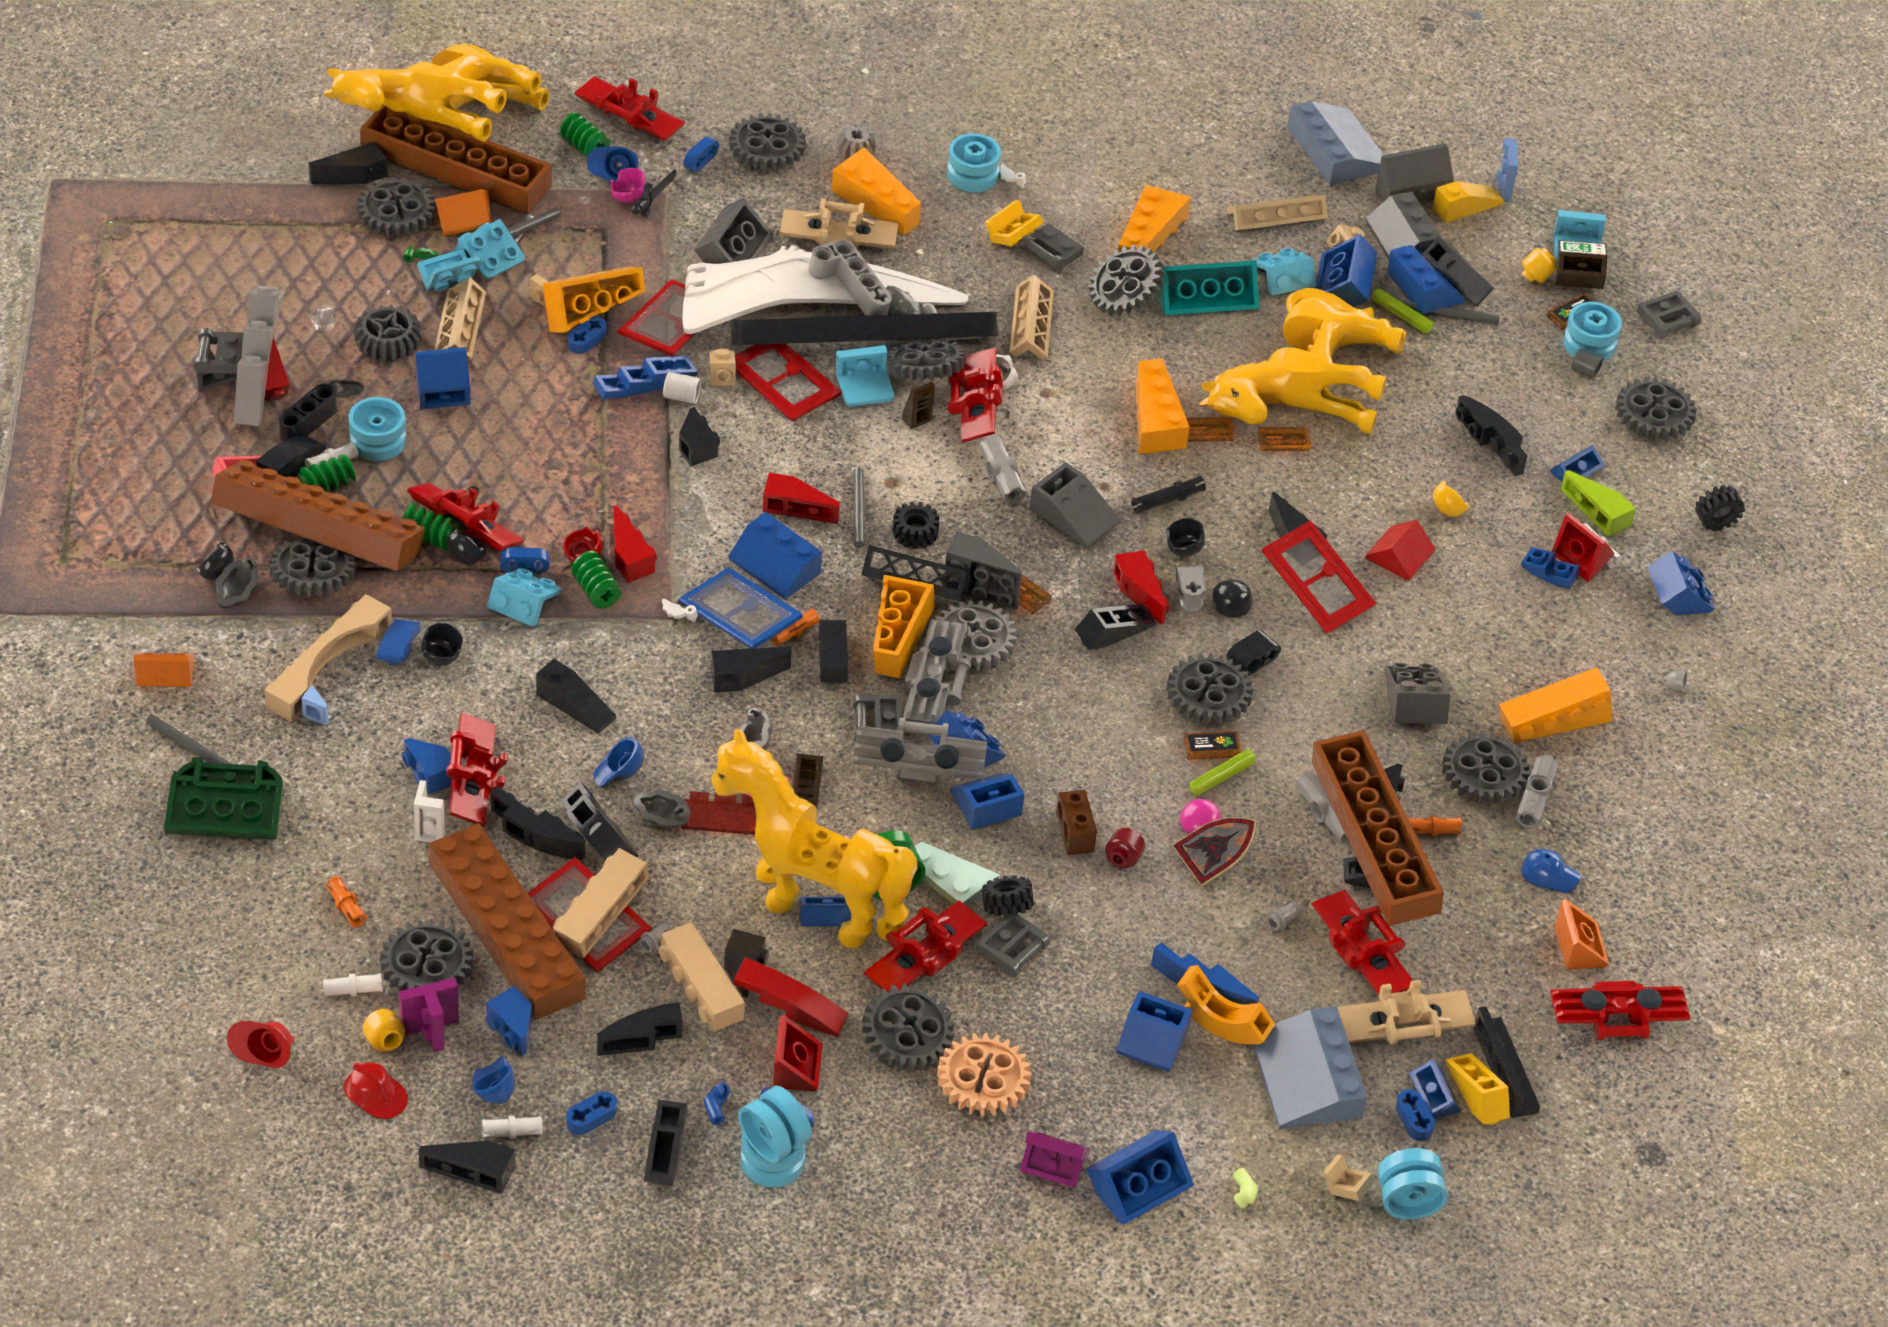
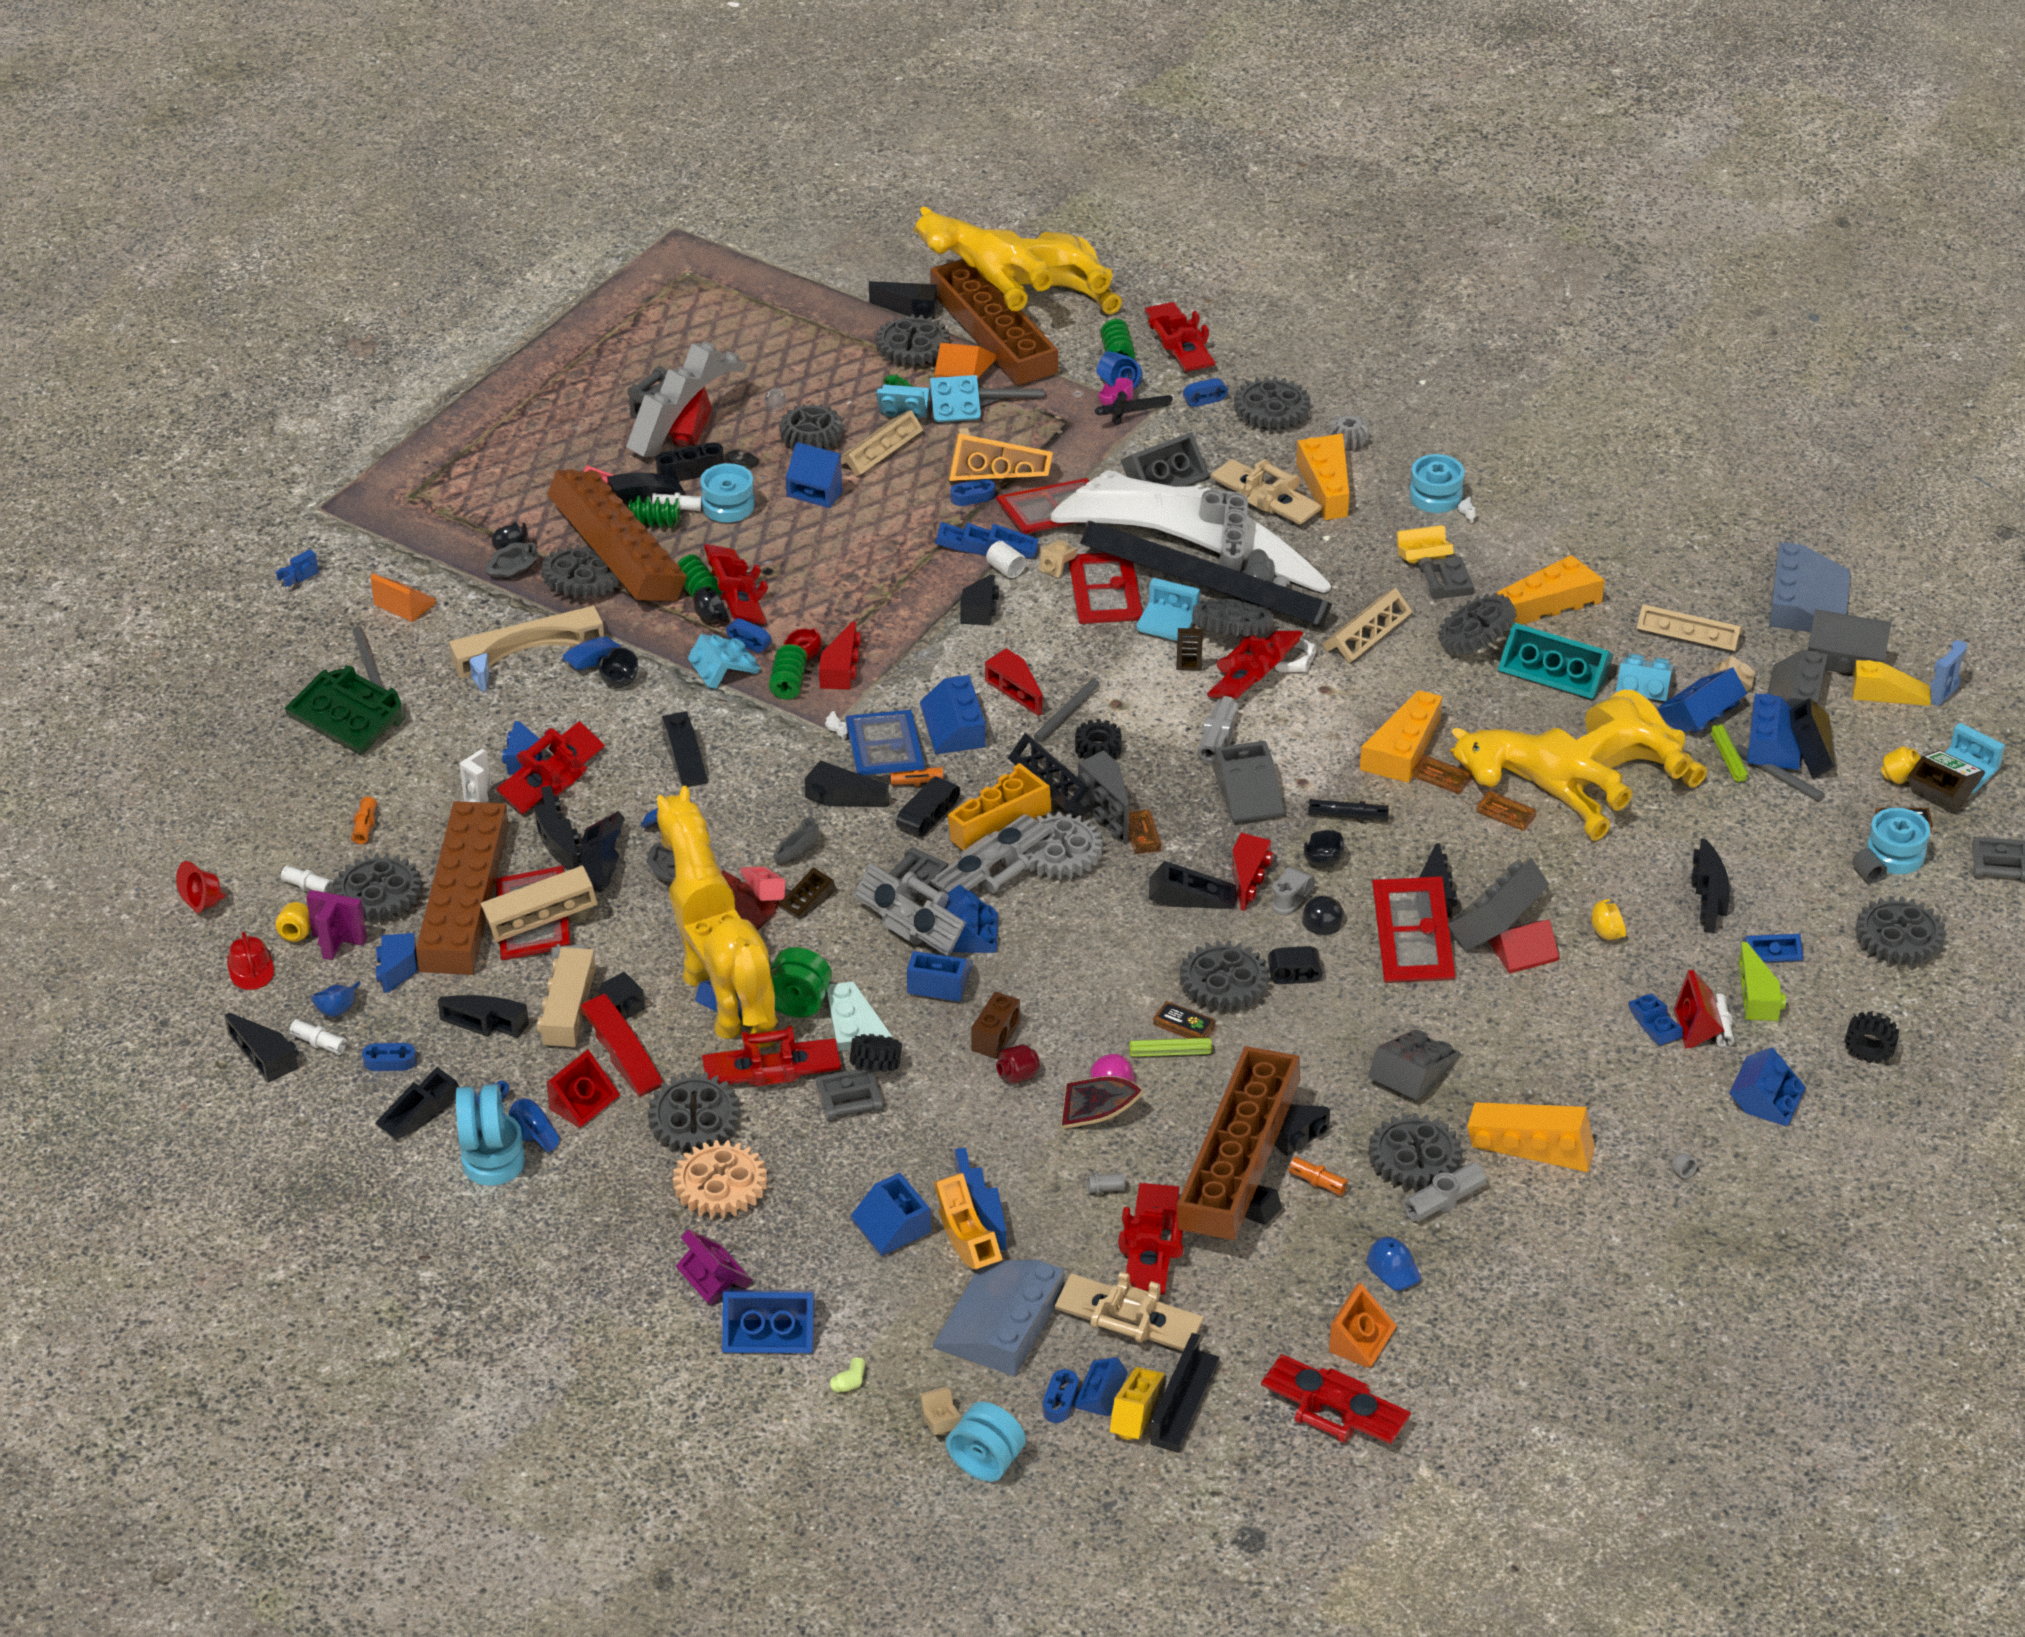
camera: 40 degrees right, 5 degrees down
none -> blue plate [276,549,319,587]
none -> dark grey wedge [1447,858,1549,951]

